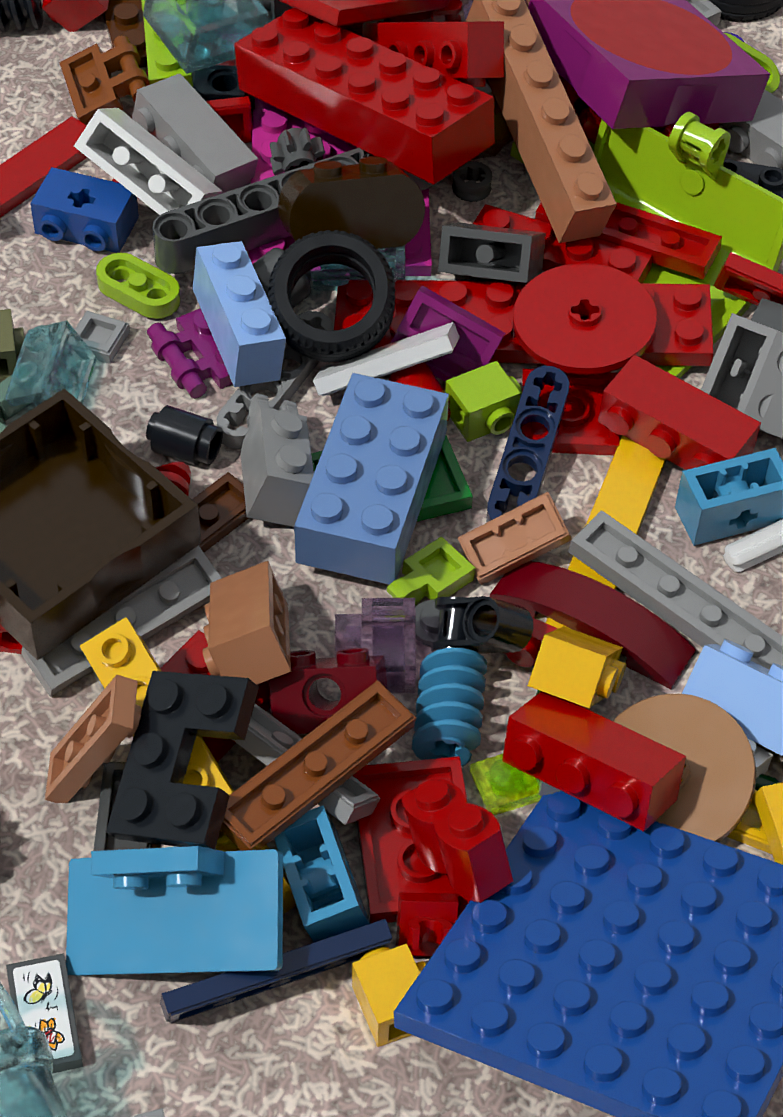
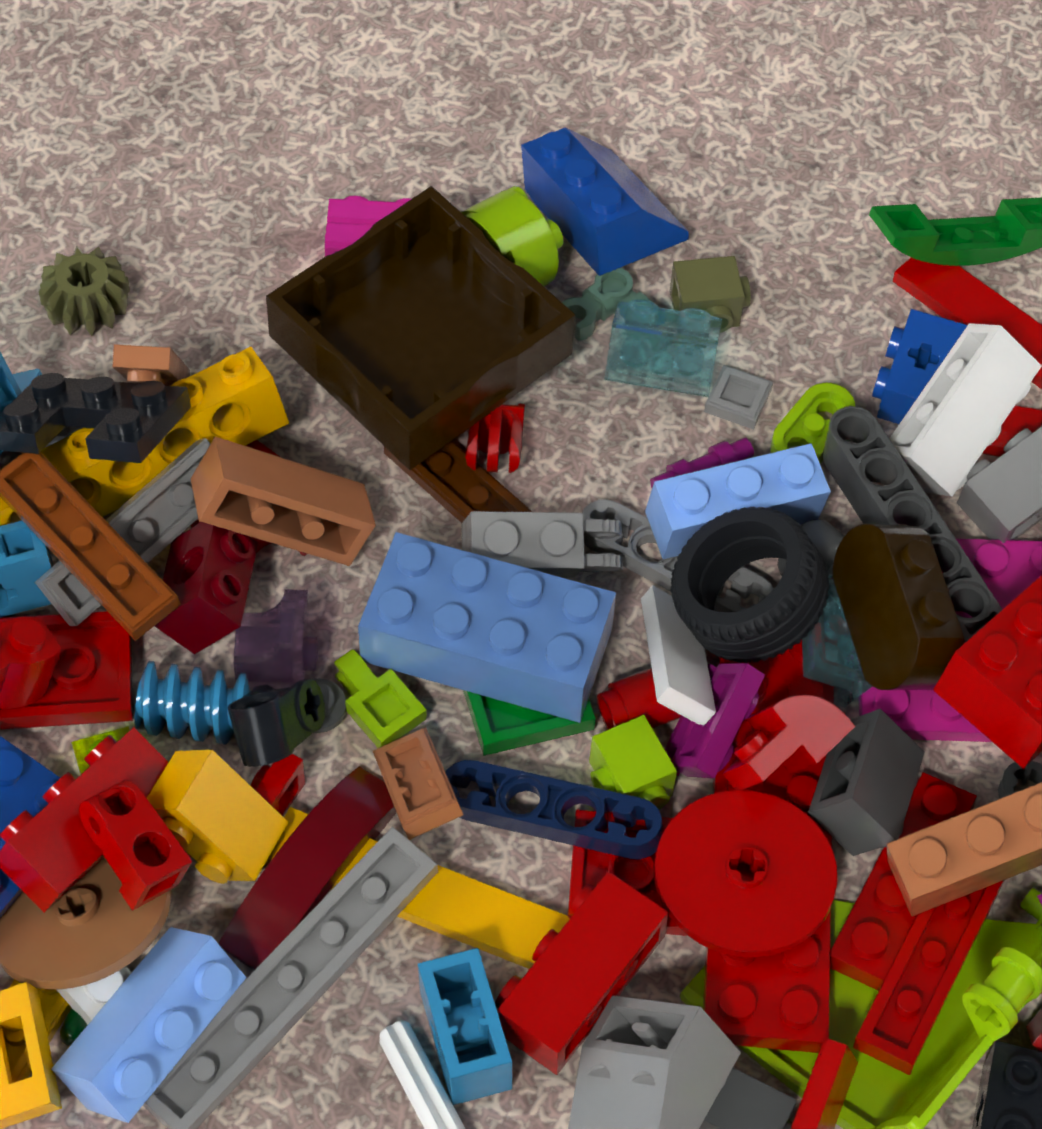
camera: 90 degrees right, 5 degrees up
light grey plate [21,545,222,697] -> none
black brick [146,405,223,466] -> none
dark grey gear [270,127,325,175] -> none
none -> red leg [79,780,192,911]
none -> brick [722,695,855,790]

